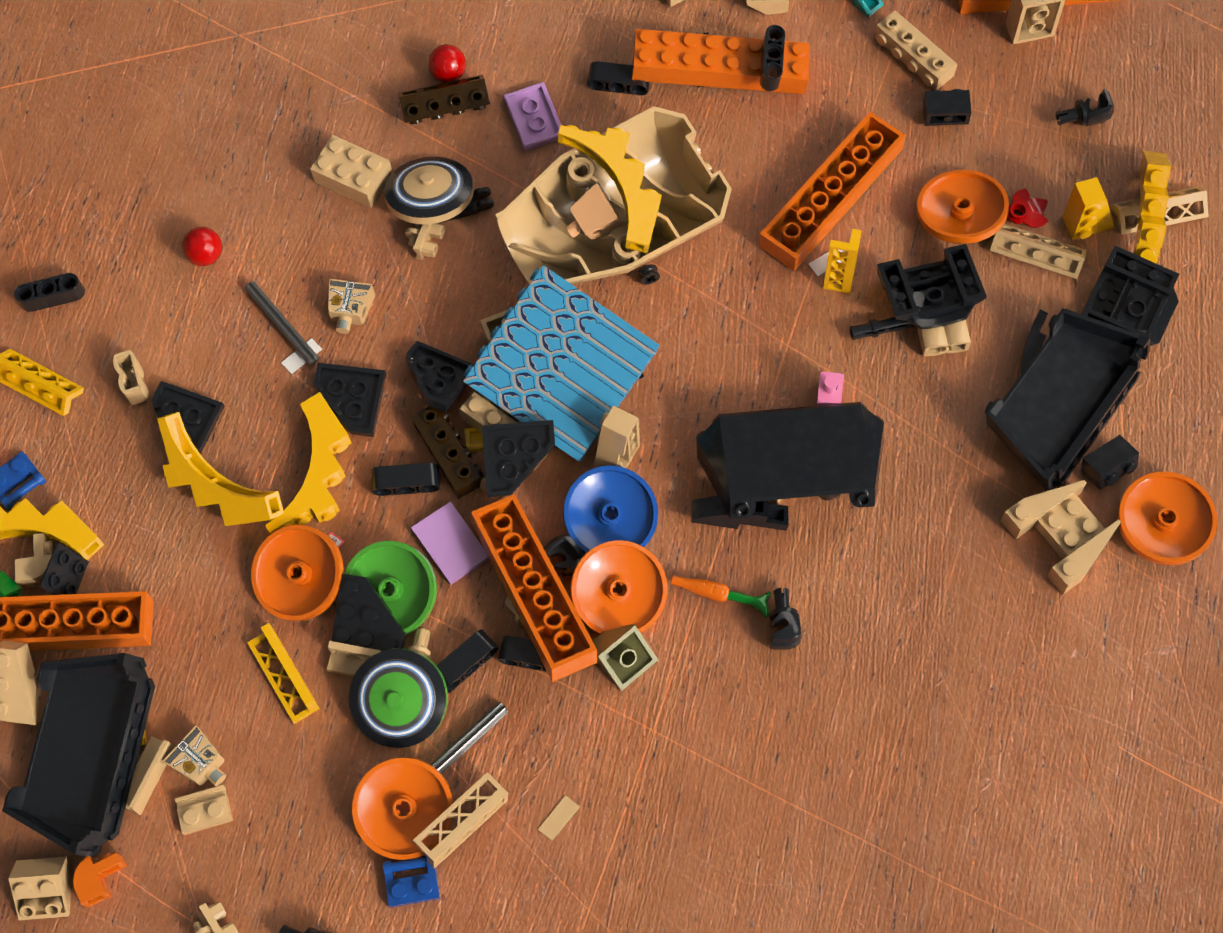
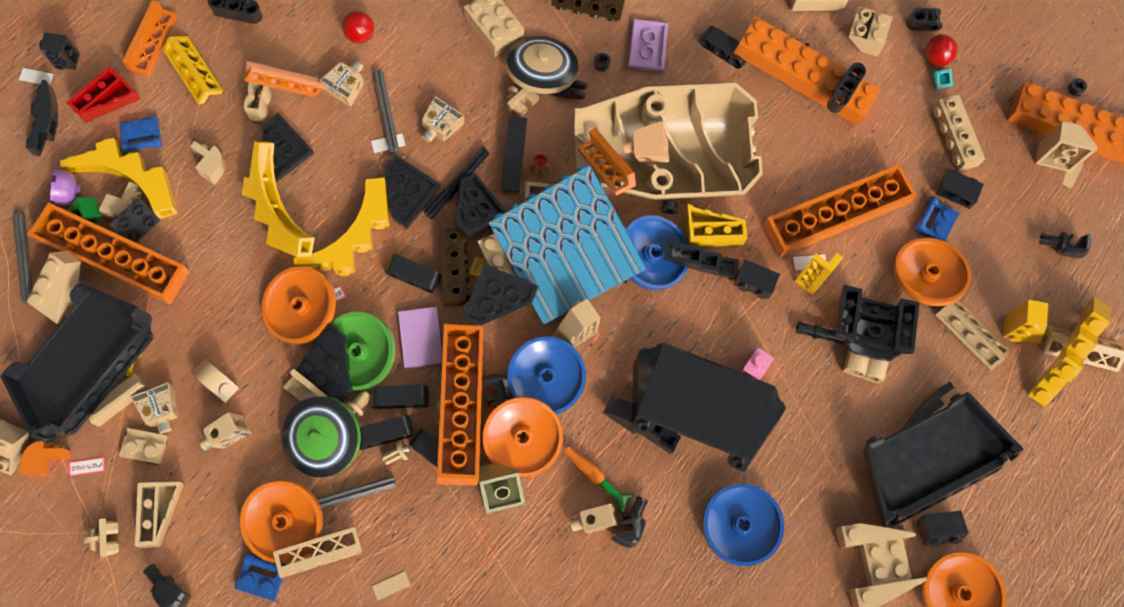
camera: 15 degrees right, 5 degrees up
yellow fence [247,623,320,724] -> none
yellow arch [558,125,662,253] -> none
red plate [1007,188,1048,228] -> none
black slope [1082,246,1180,346] -> none
none -> white sticker [69,457,105,477]
none -> tan wedge [135,482,184,548]
none -> tan brick [190,141,226,185]
none -> tan brick [191,358,239,403]
none -> tan torso [199,412,252,451]
none -> orange fence [244,61,323,97]
none -> tan torso [320,61,364,107]
none -> black beam [371,385,429,409]
none -> tan piece [382,441,410,465]
none -> black axle [424,147,489,219]
none -> black slope [501,116,528,191]
none -> piece [531,154,550,177]
none -> tan torso [570,504,619,533]
none -> orange fence [577,128,636,196]
none -> black bush [594,53,610,71]
none -> blue dish [626,215,688,291]
none -> black slope [663,241,739,279]
none -> yellow wedge [685,204,747,247]
none -> blue dish [702,484,784,567]
none -> black brick [733,259,780,299]
none -> blue plate [913,197,959,242]
none -> tan sticker [1063,163,1084,189]

